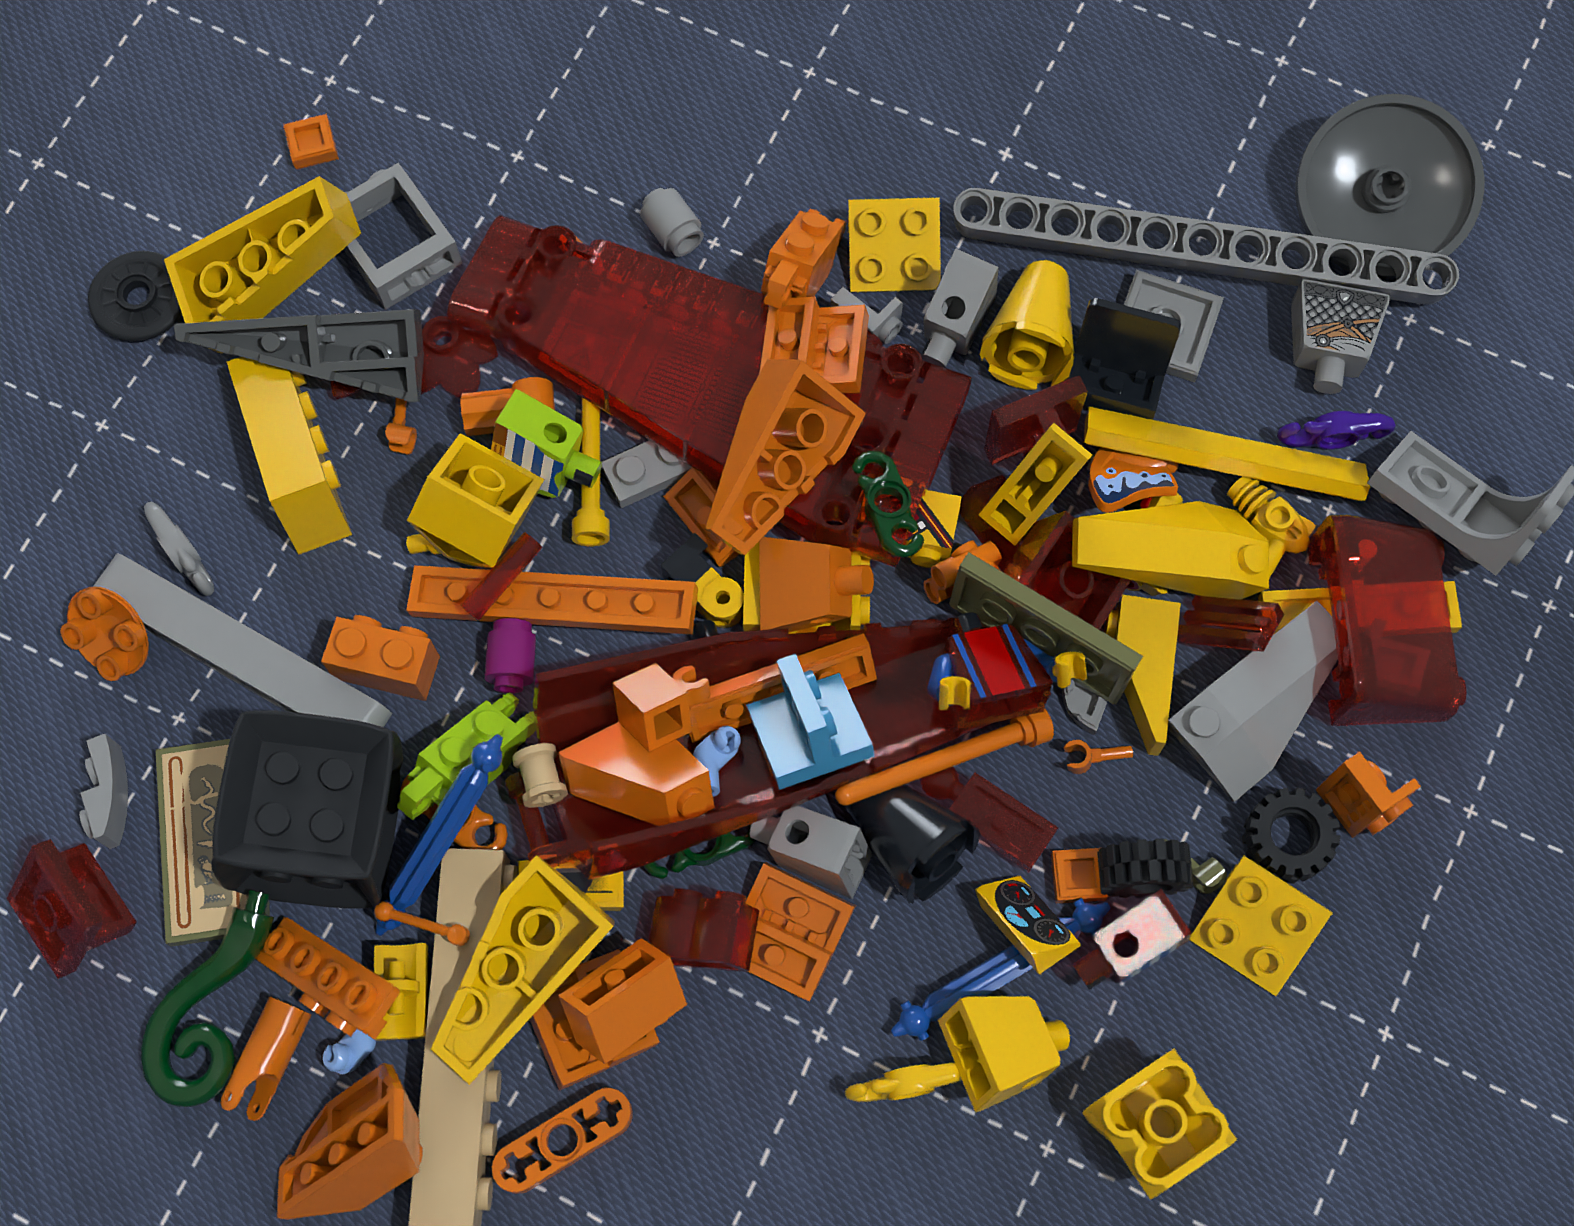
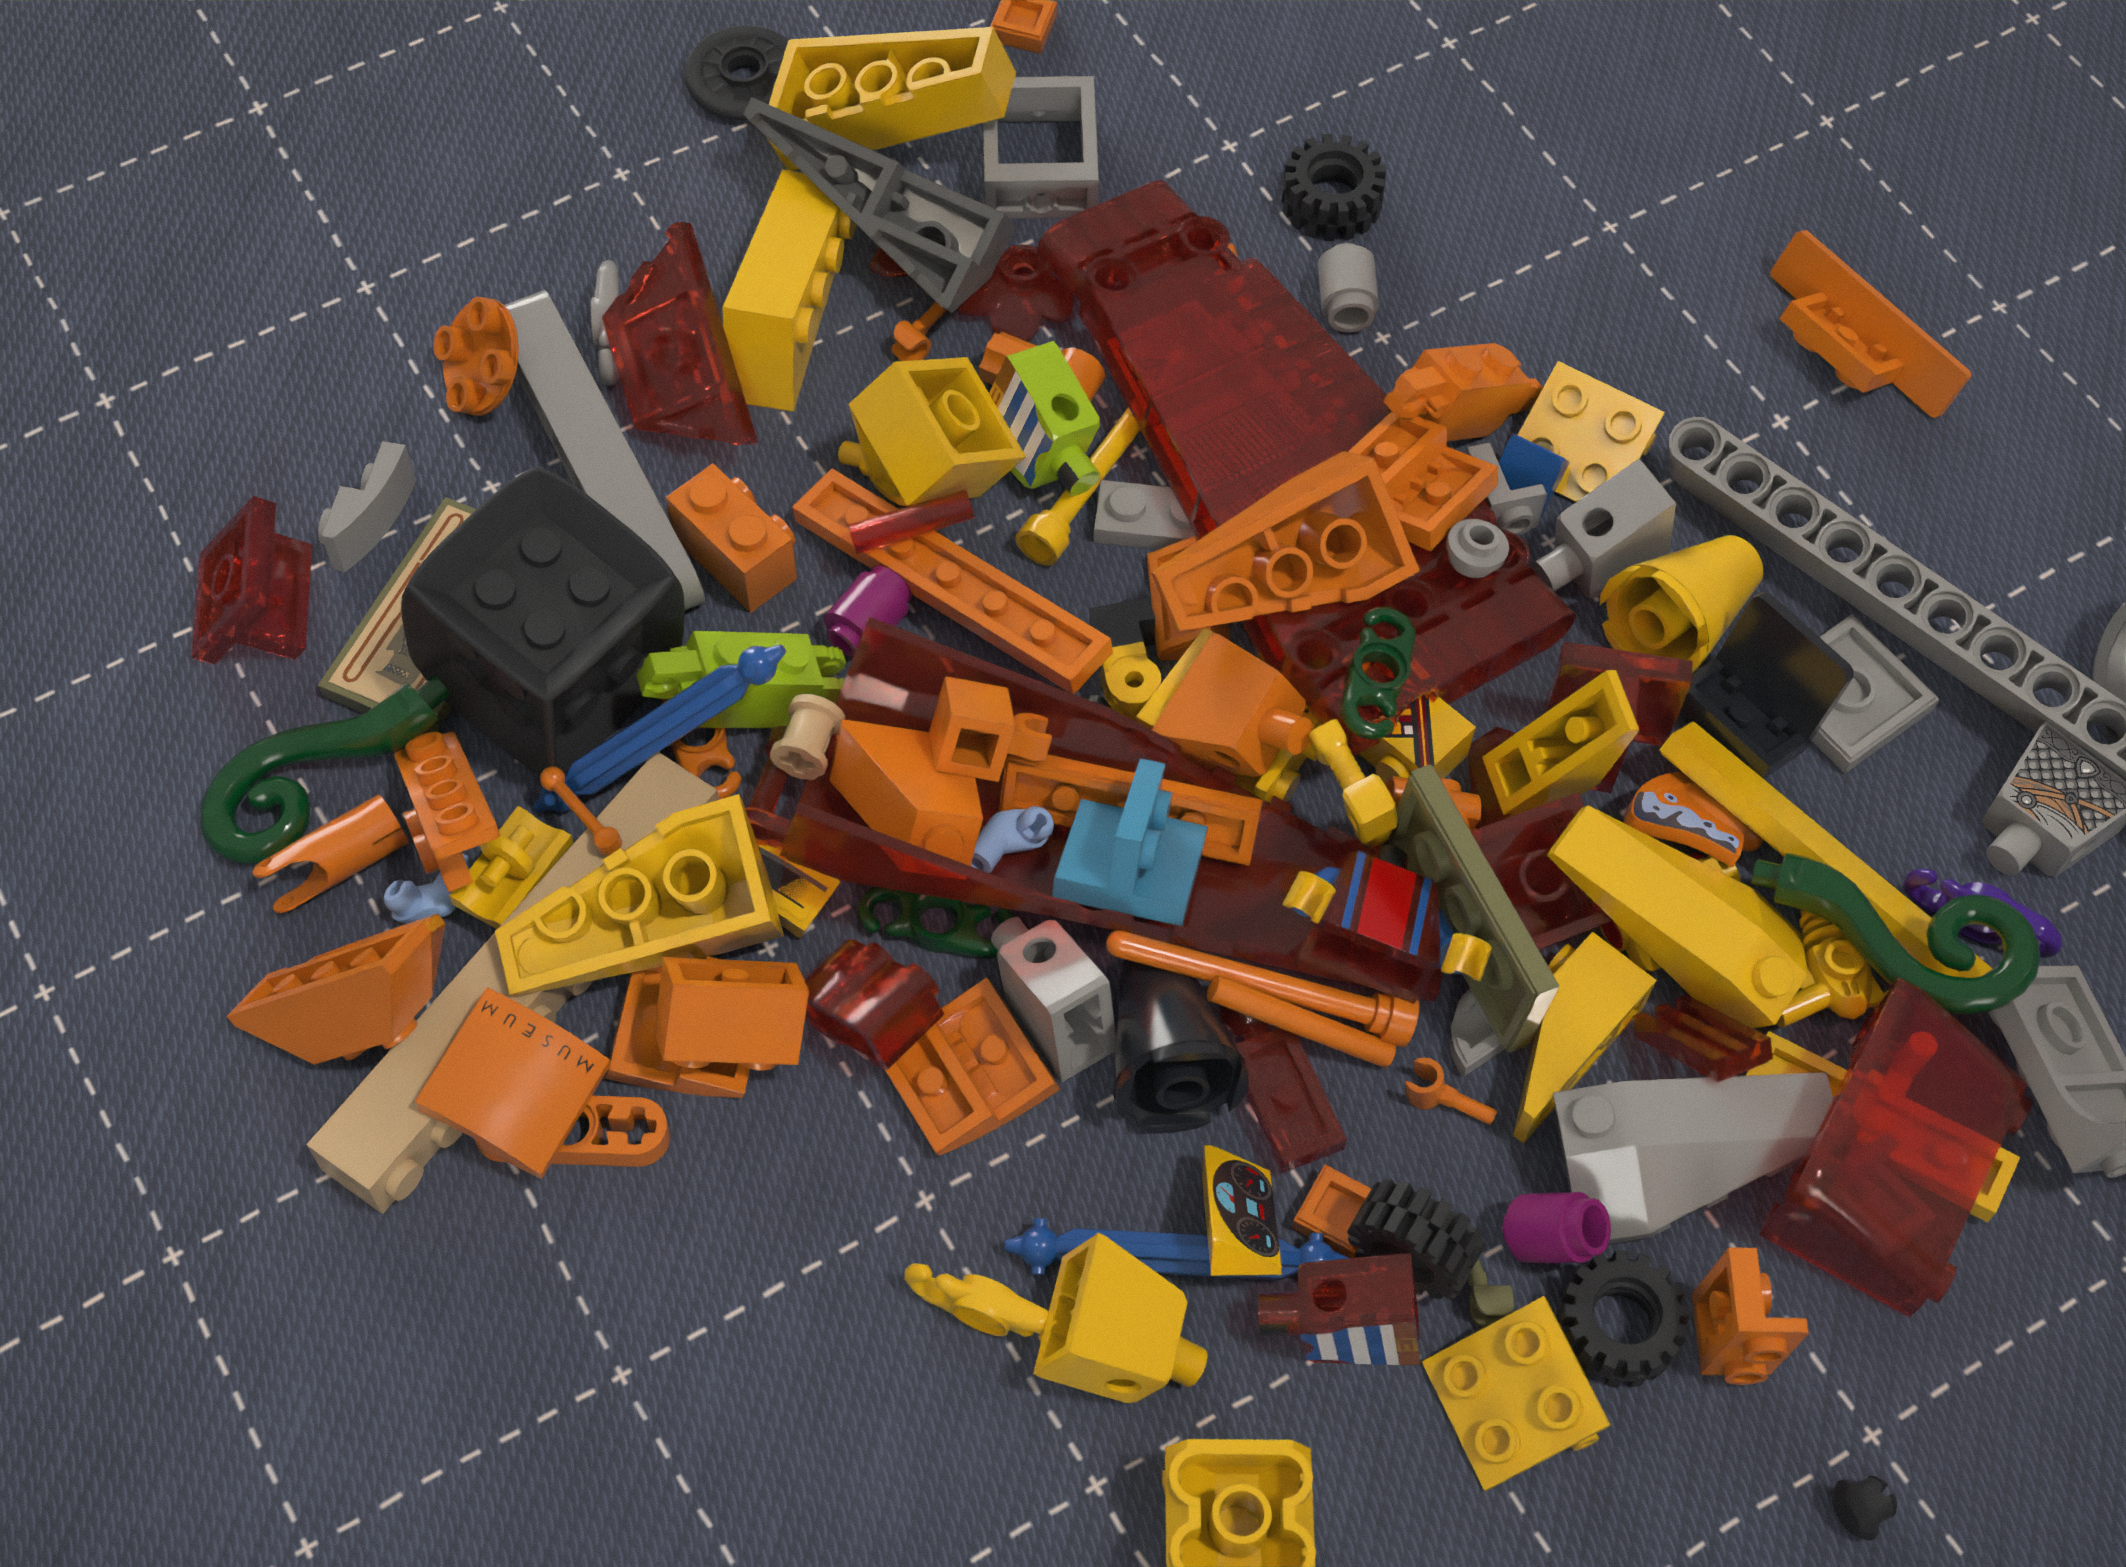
camera: 30 degrees right, 10 degrees down
none -> orange slope [415,987,611,1179]
none -> clear red wing [602,222,758,445]
none -> orange bar [1207,975,1396,1068]
none -> black tyre [1281,134,1386,242]
none -> yellow piece [1309,719,1398,850]
none -> light grey plate [1446,519,1509,578]
none -> blue slope [1499,433,1570,516]
none -> magenta brick [1502,1192,1611,1264]
none -> dark green plant [1752,852,2040,1014]
none -> orange bracket [1770,230,1971,418]
none -> black piece [1832,1475,1898,1541]

